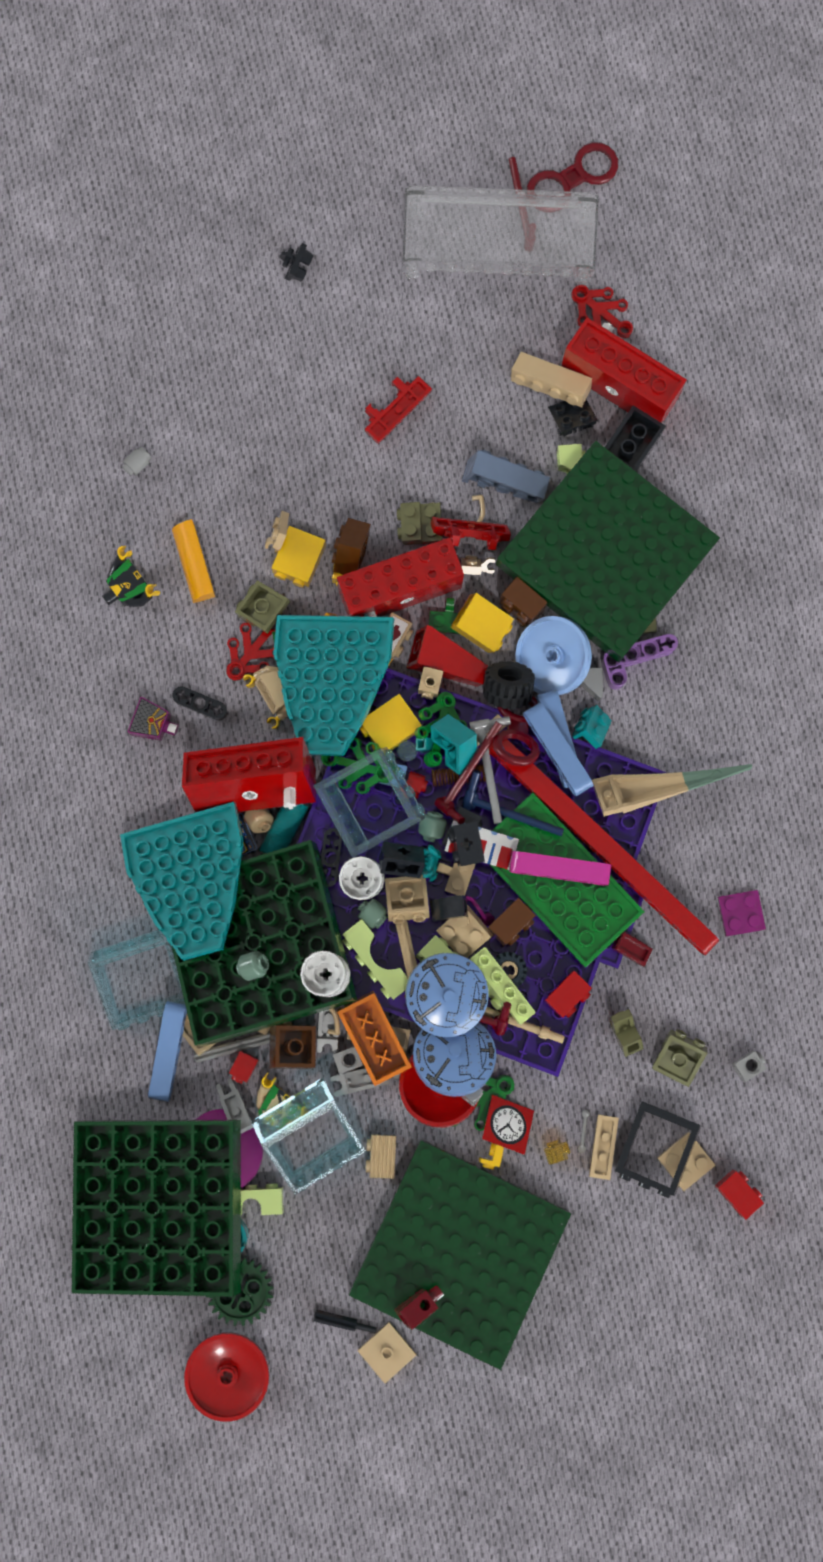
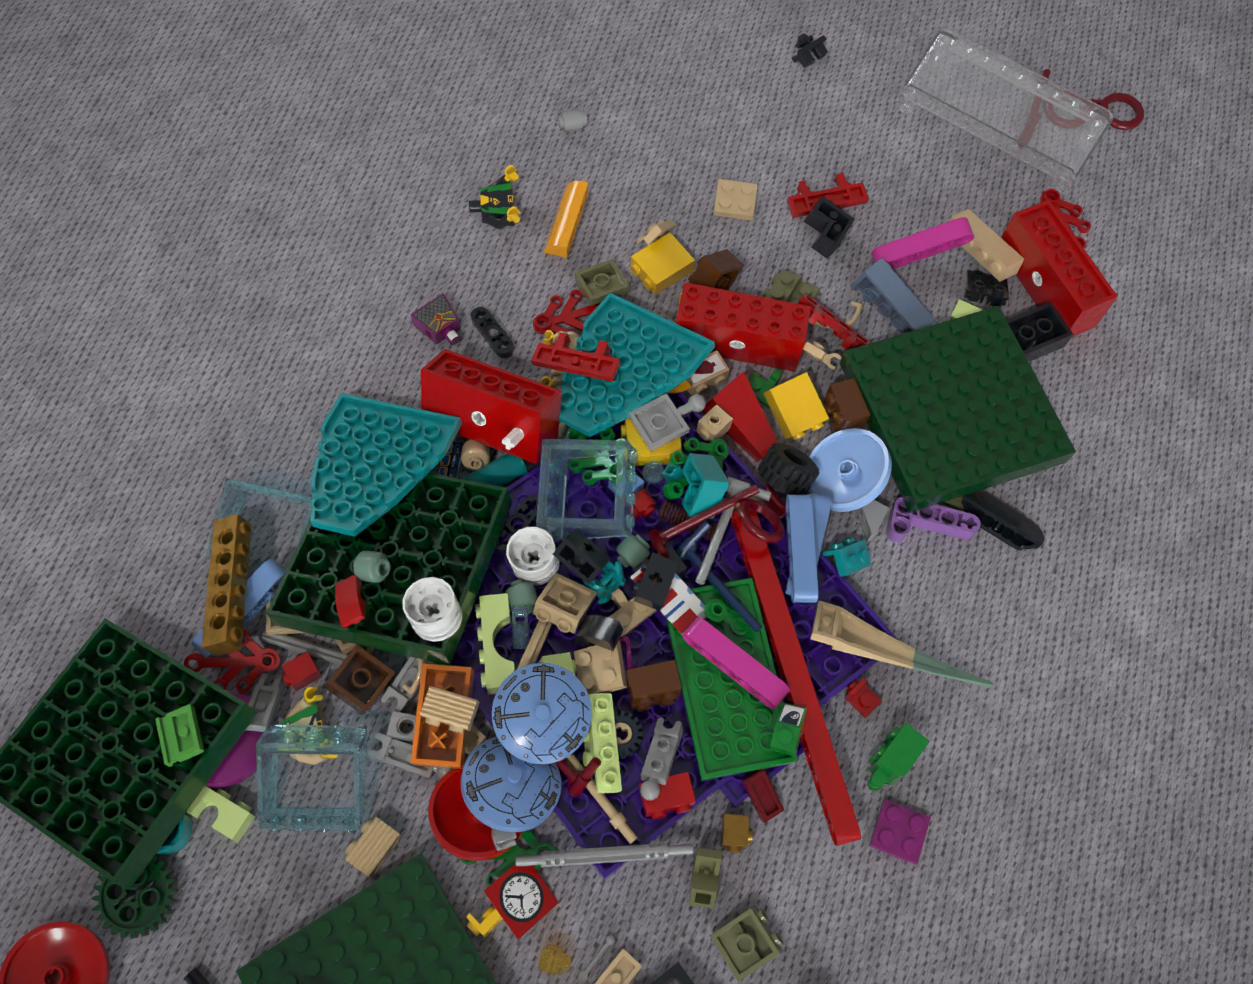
camera: 30 degrees right, 15 degrees down
none -> bright green plate [155,704,204,767]
none -> red plant [184,630,280,693]
none -> pearl gold brick [201,514,252,657]
none -> red slope [335,575,366,628]
none -> tan brick [420,686,479,734]
none -> clear light blue bar [512,605,529,649]
none -> light grey axle [516,843,693,867]
none -> red hinge [531,333,621,382]
none -> light grey plate [628,394,706,452]
none -> light grey plate [640,718,683,800]
none -> green plate [704,599,728,623]
none -> tan plate [713,179,758,221]
none -> pearl gold brick [721,814,753,853]
none -> green slope [770,703,807,757]
none -> black brick [803,196,855,259]
none -> red bracket [844,678,882,718]
none -> green hinge [867,723,930,792]
none -> dark pink beam [871,217,975,270]
none -> black brick [962,491,1044,551]

